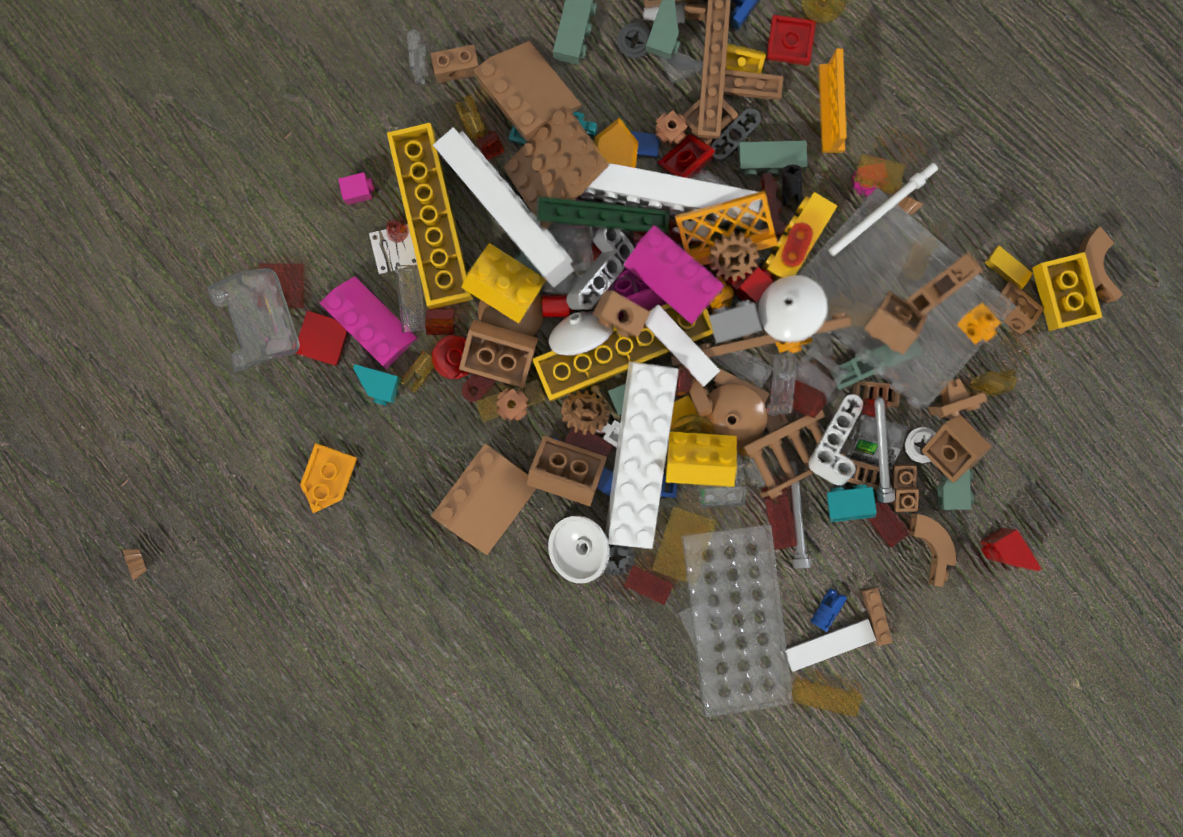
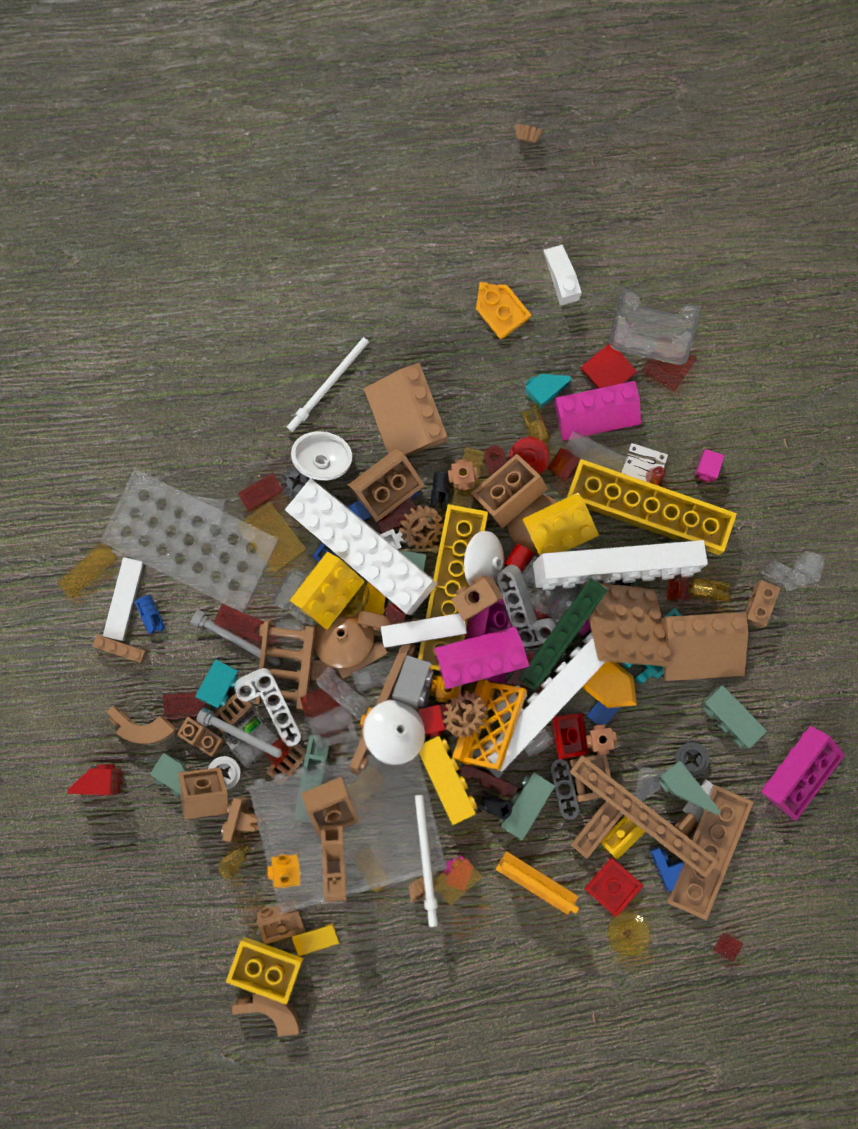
camera: 125 degrees right, 5 degrees down
clear red plate [781,222,813,268] -> none
none -> white bar [287,337,369,432]
none -> black hinge [430,471,450,510]
none -> white slope [543,245,582,306]
none -> clear brick [793,551,825,584]

